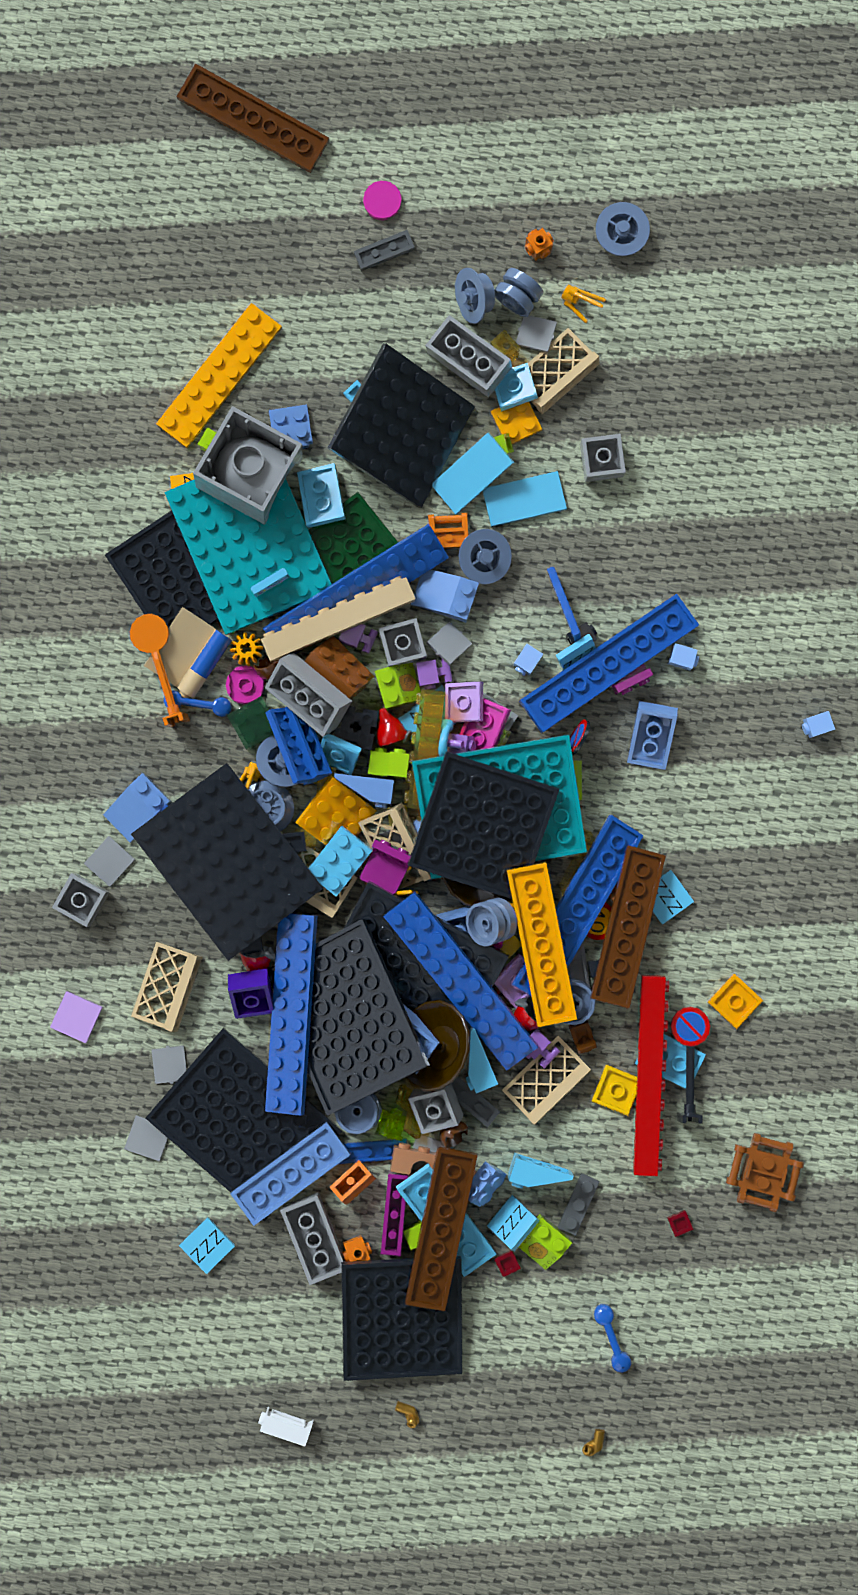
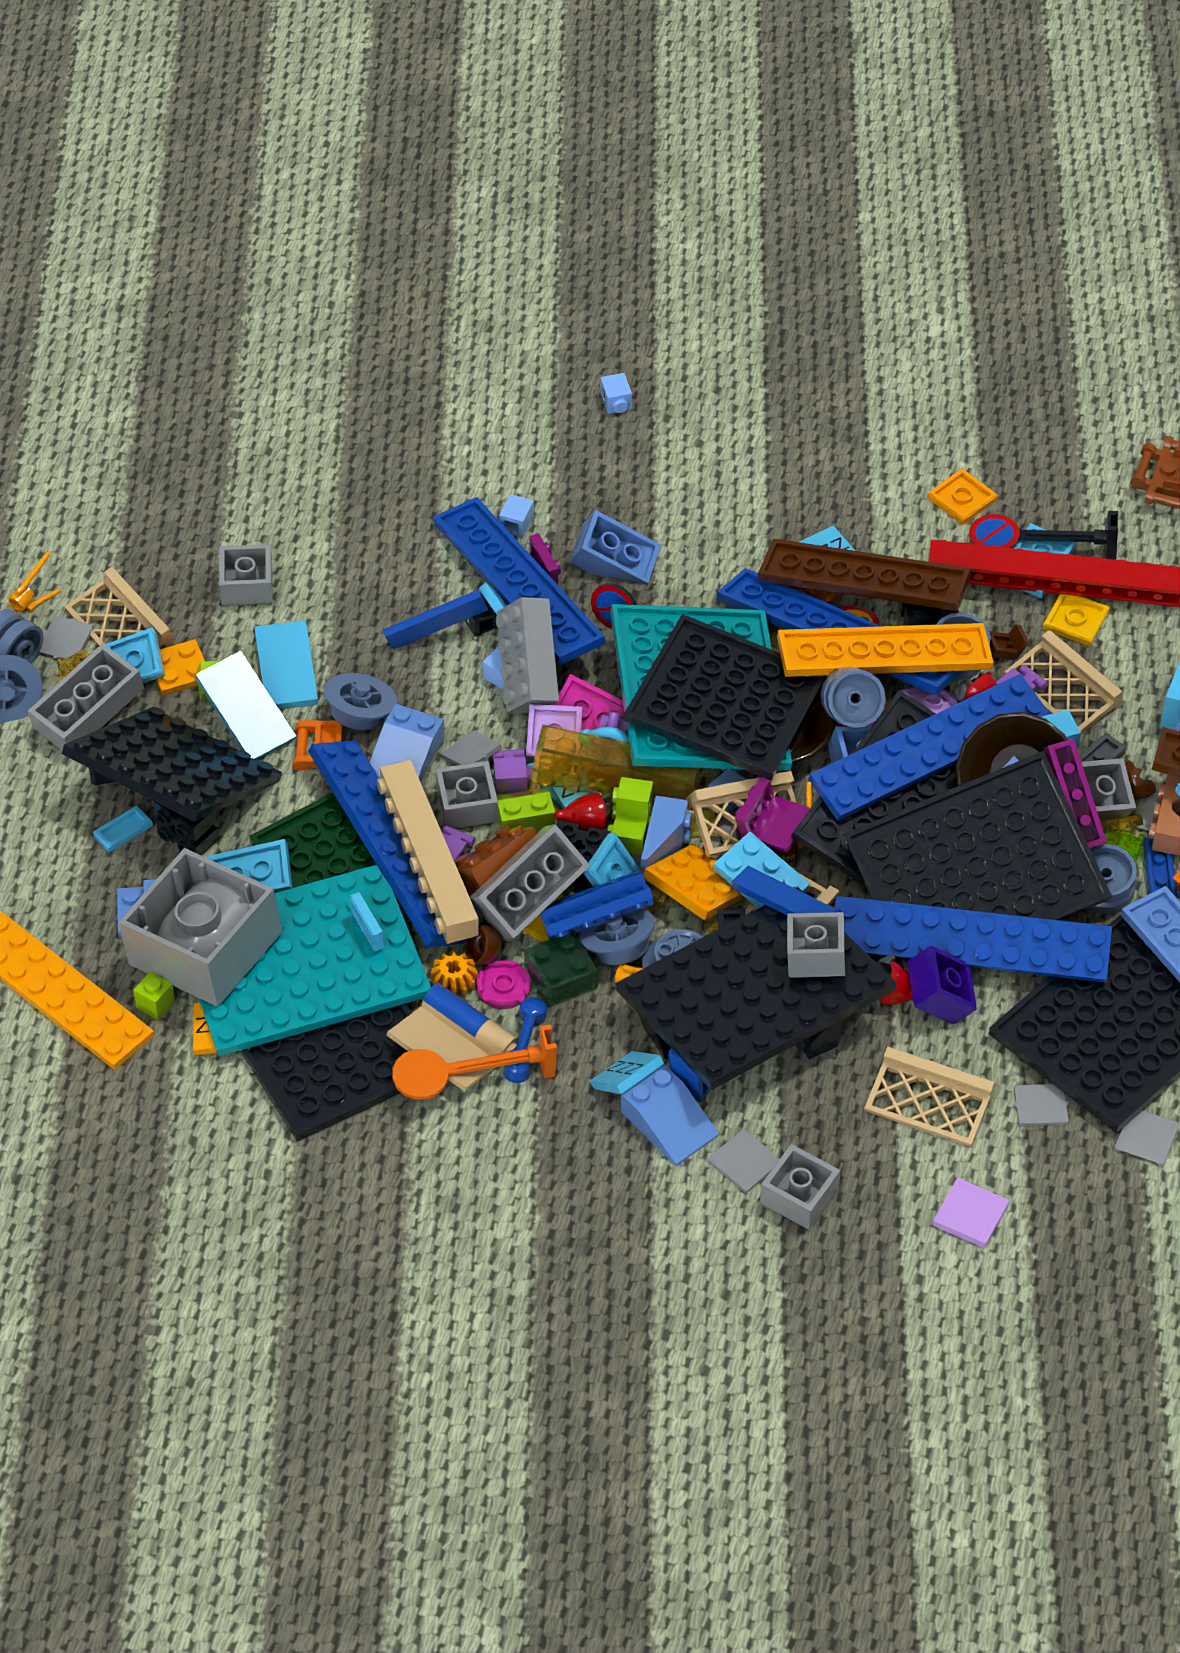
camera: 85 degrees left, 35 degrees down
none -> light grey brick [496,597,559,714]
none -> medium azure tile [590,1051,664,1094]
none -> blue tile [732,866,837,915]
none -> light grey brick [787,912,845,977]
none -> magenta brick [1043,738,1107,848]

